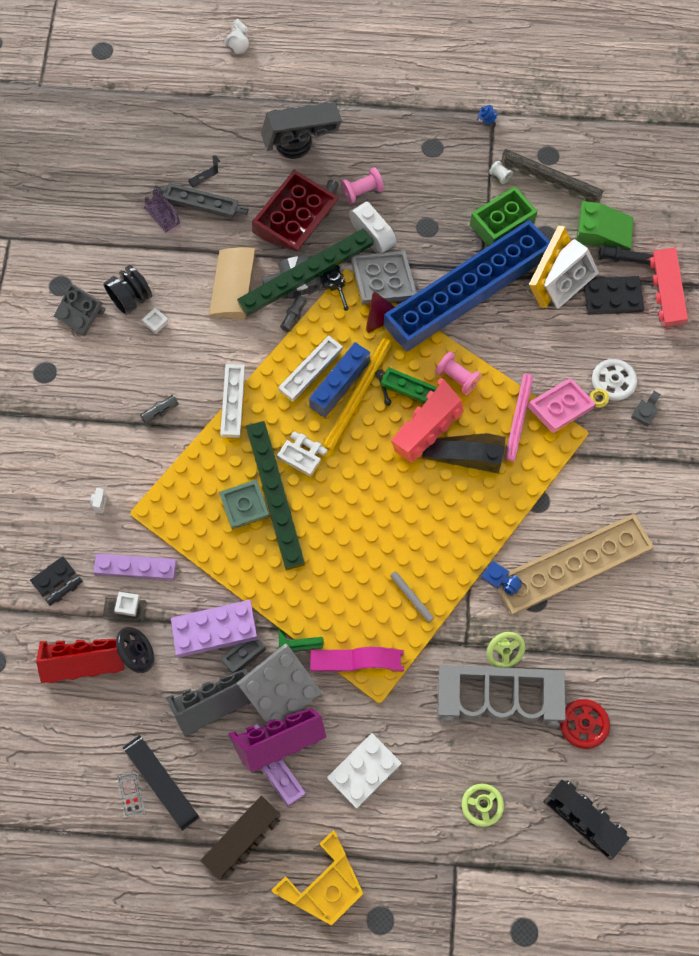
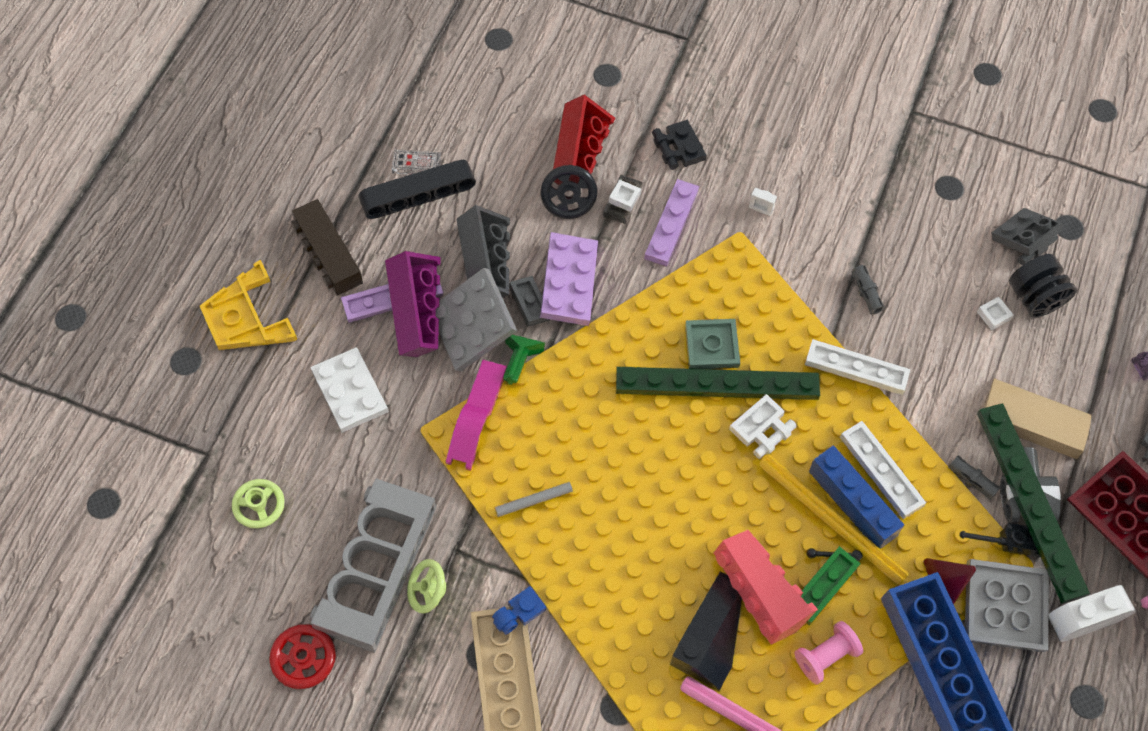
camera: 105 degrees right, 5 degrees down
black wedge [543,779,630,860] -> none

